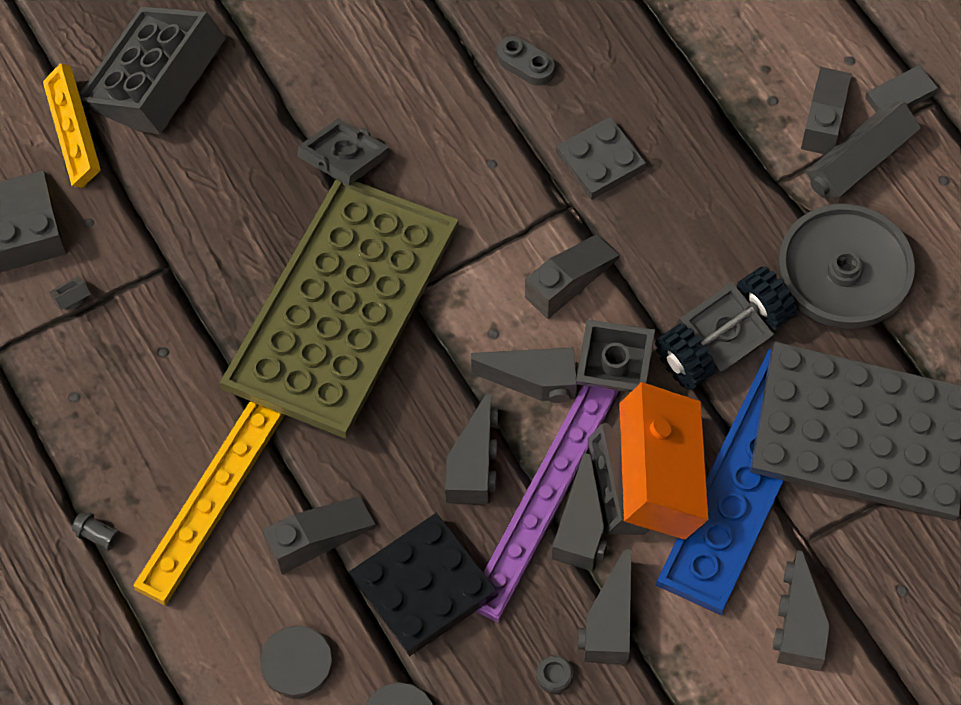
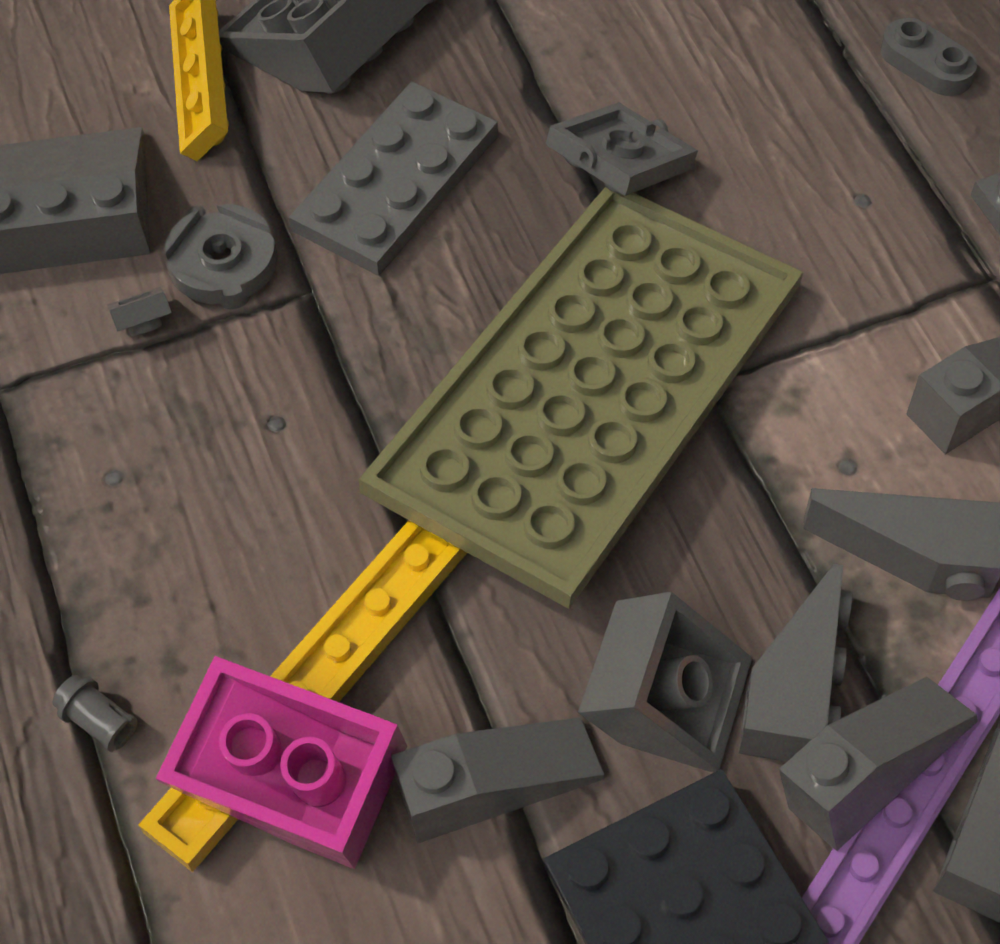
camera: 10 degrees right, 5 degrees down
none -> dark pink slope [156,656,407,869]
none -> dark grey plate [165,204,278,309]
none -> dark grey plate [289,81,498,276]
none -> dark grey slope [578,591,752,772]
none -> dark grey slope [779,676,978,851]

